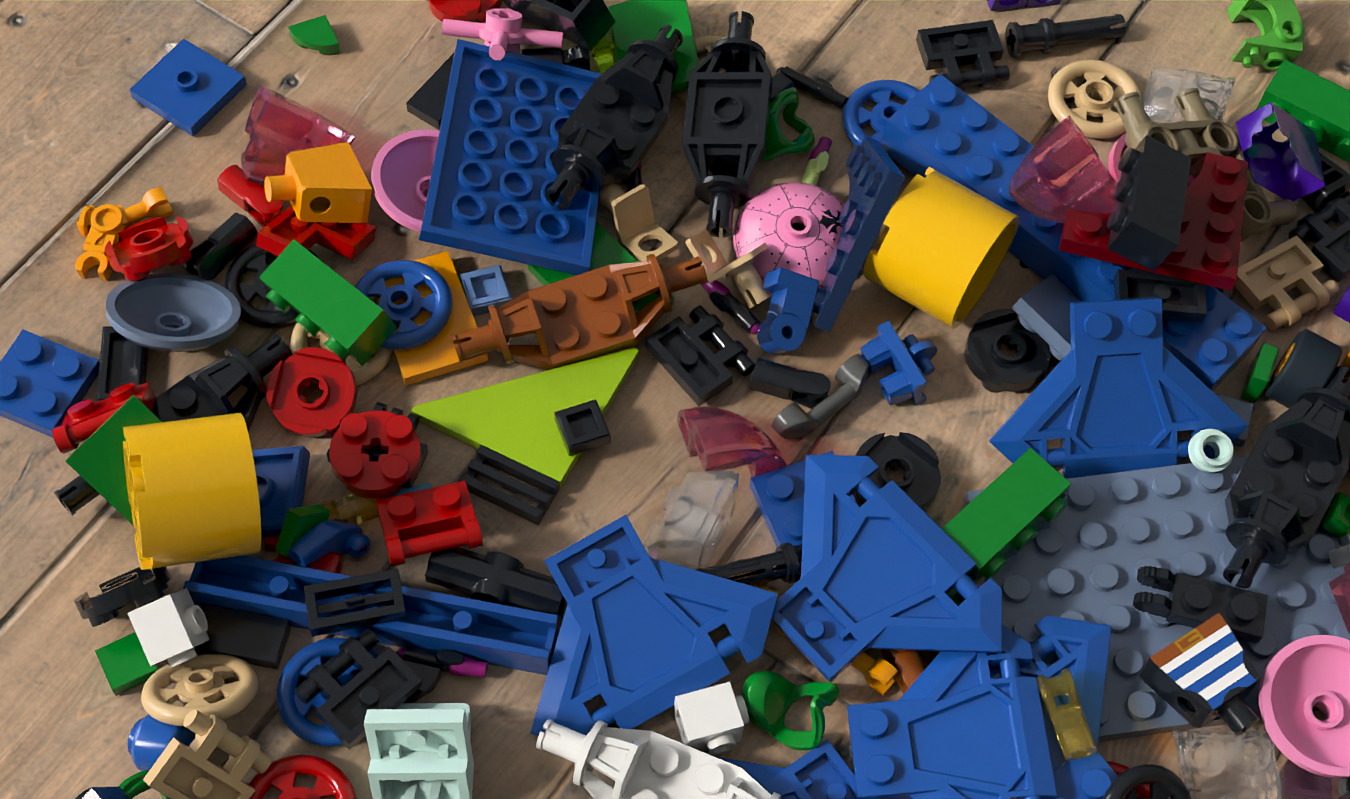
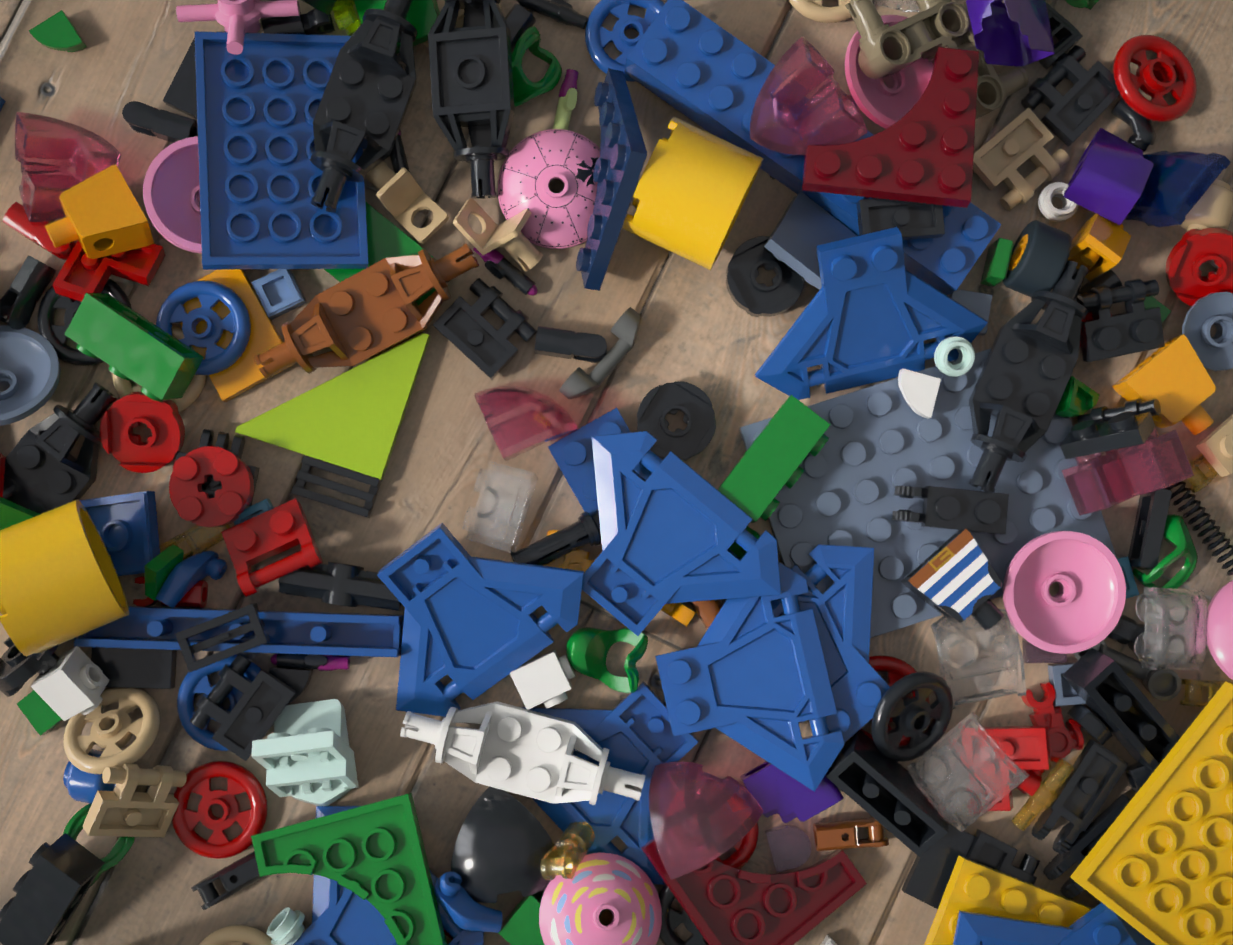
camera: 10 degrees left, 25 degrees up
black tile [554,399,611,456] -> none
blue leg [757,268,819,355] -> none
blue hips [860,321,937,406] -> none
clear yellow bar [1037,669,1097,761] -> none
black brick [1107,135,1192,272] -> none
none -> black bar [122,101,198,143]
none -> white tile [898,368,941,419]
none -> white plate [1038,182,1079,222]

